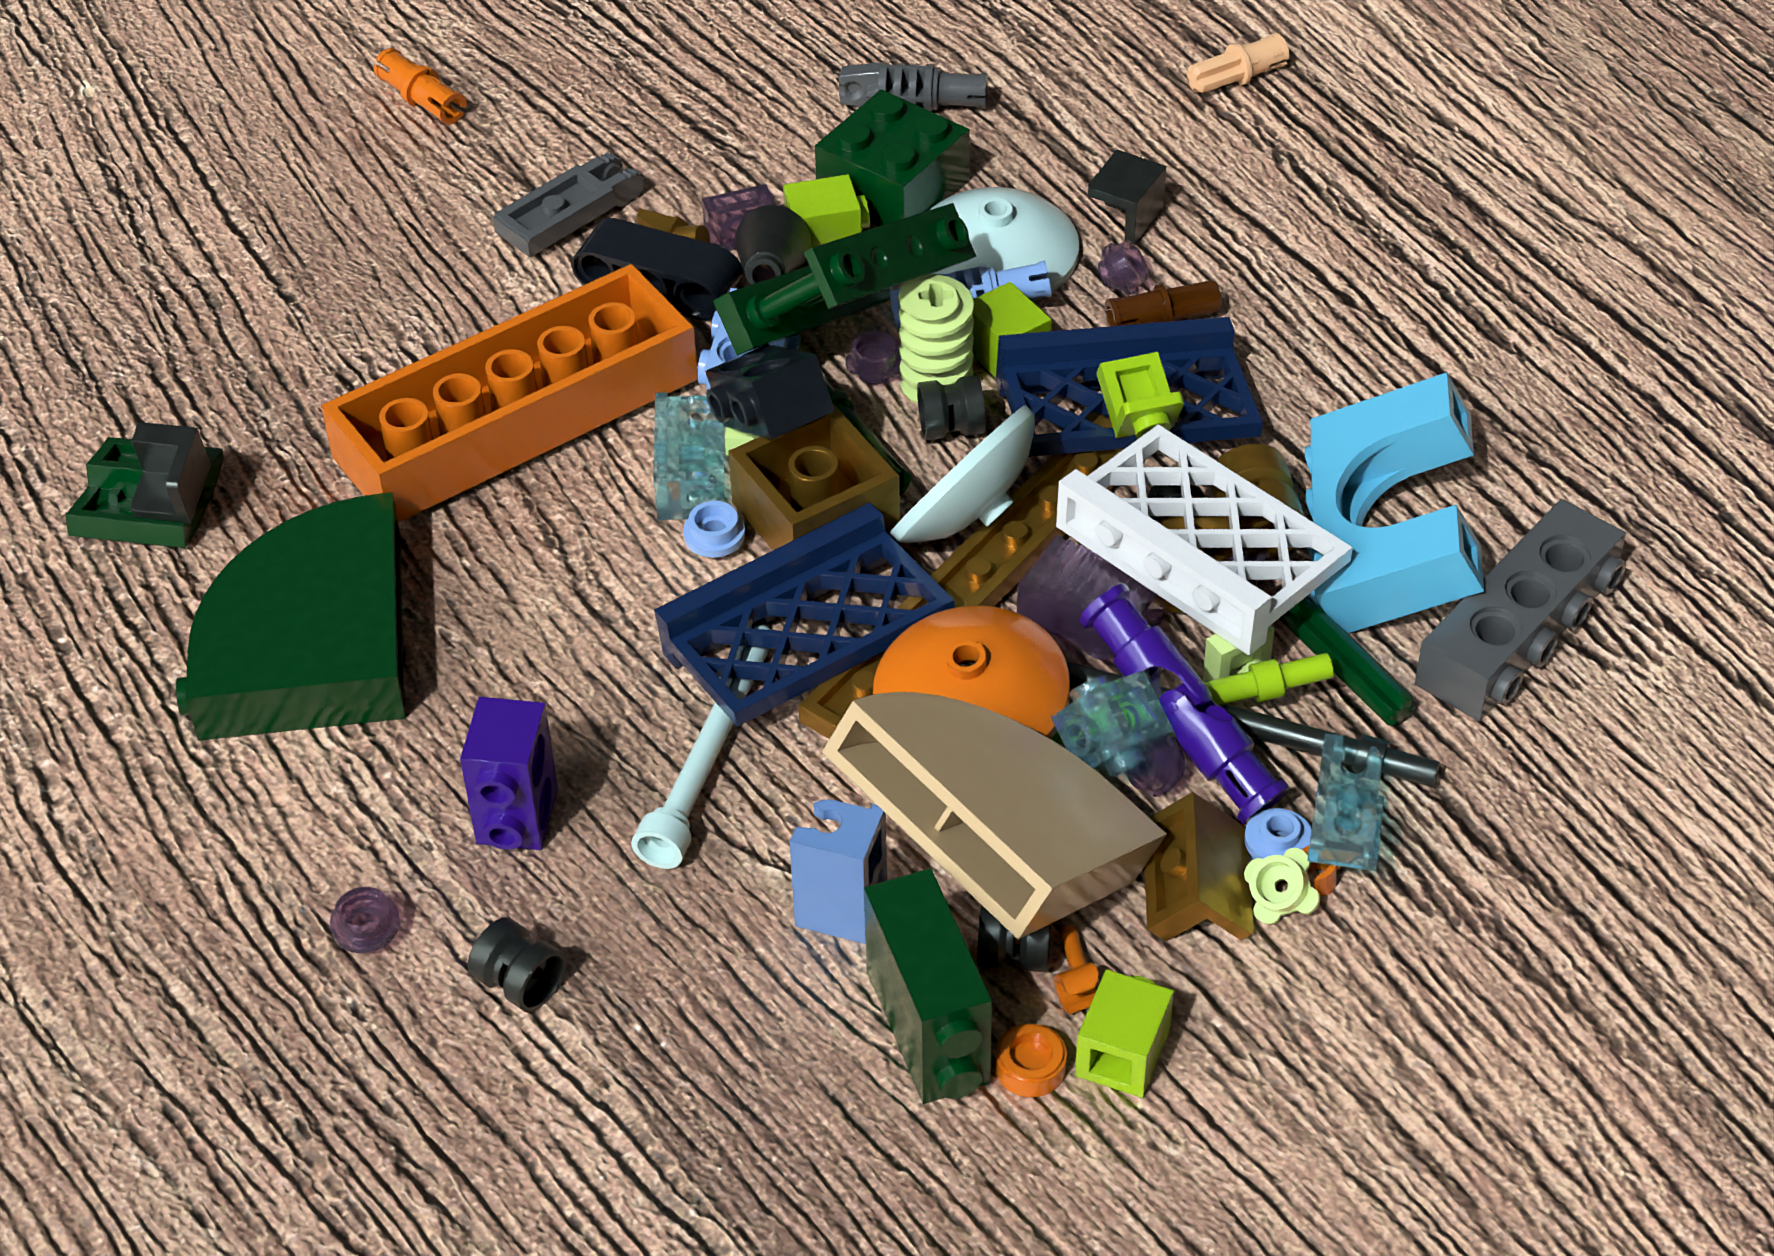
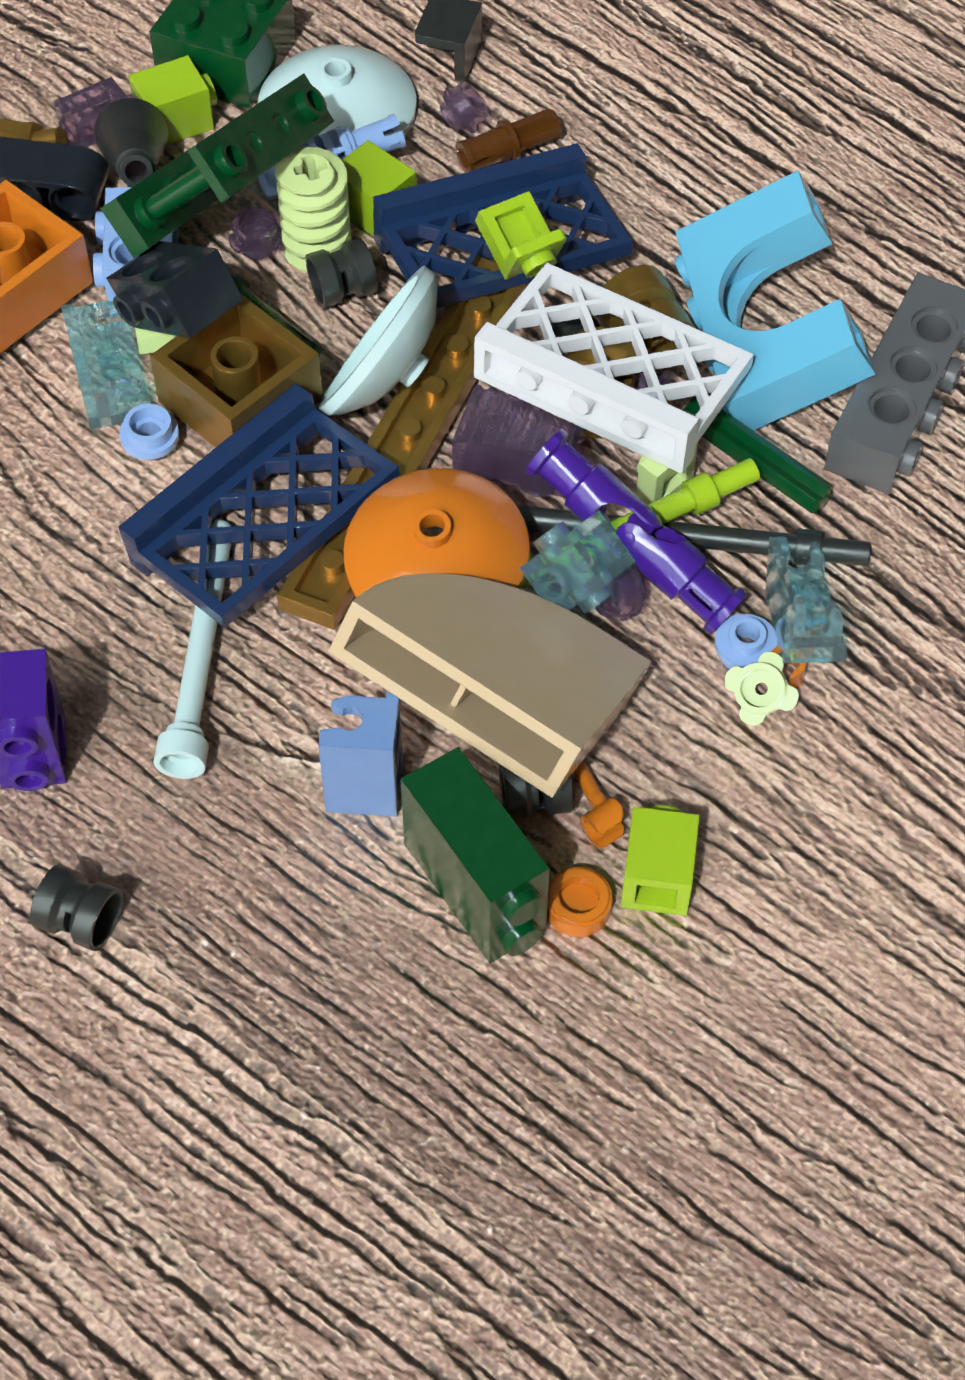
camera: 15 degrees left, 10 degrees up
pearl gold panel [1144,792,1254,941] -> none

